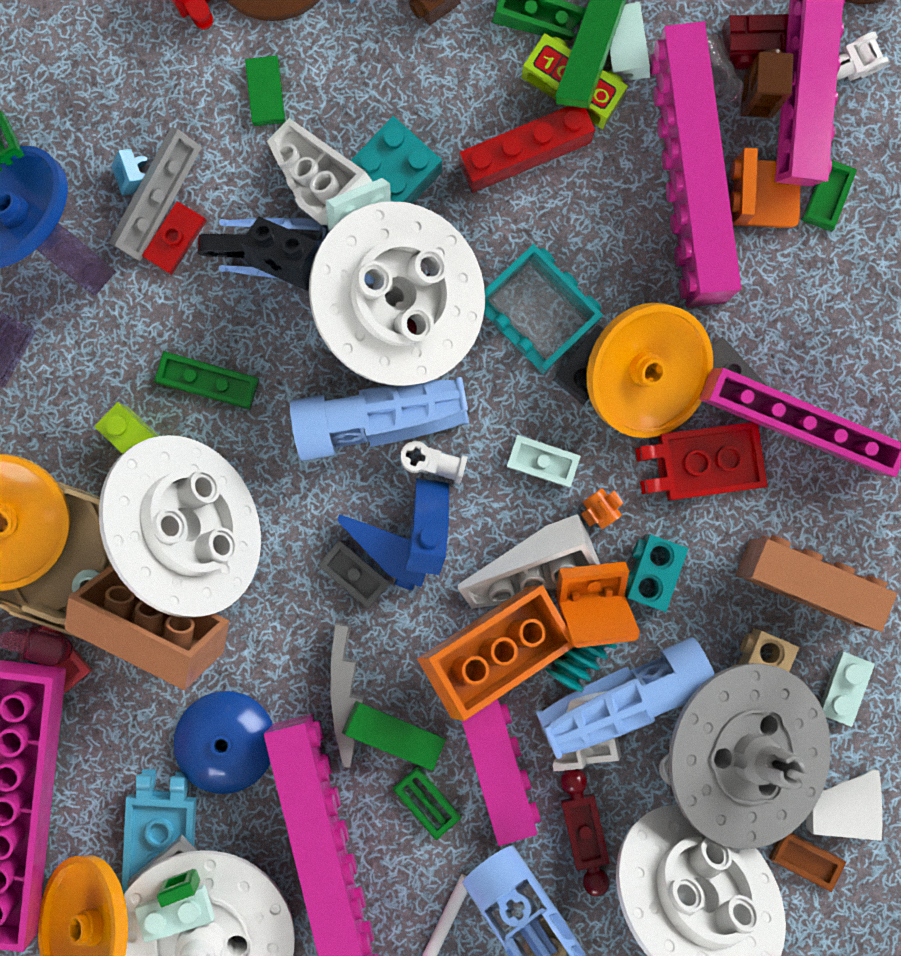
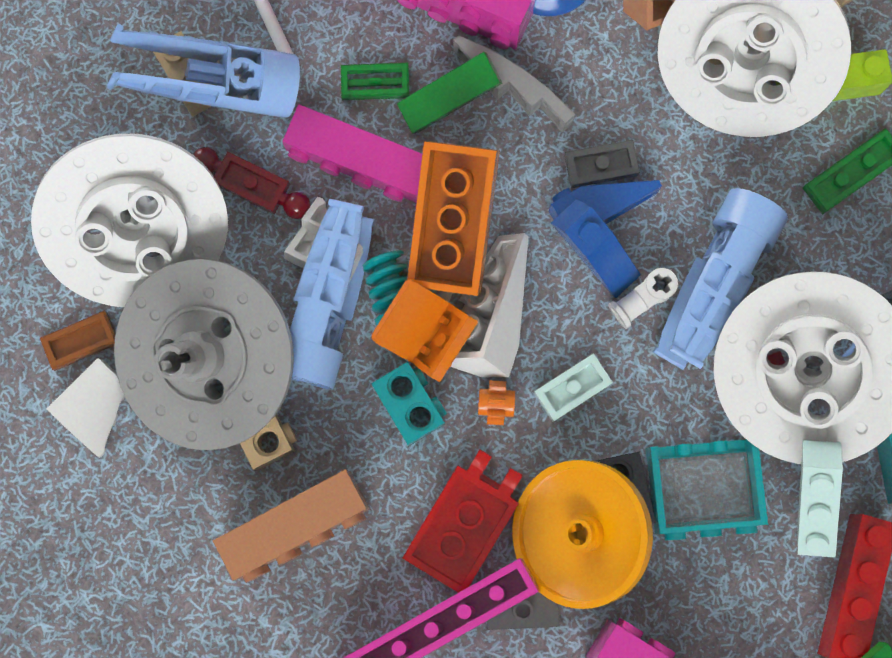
camera: 130 degrees right, 5 degrees down
light aqua plate [820,651,875,727] -> none
none -> light aqua brick [797,440,843,558]

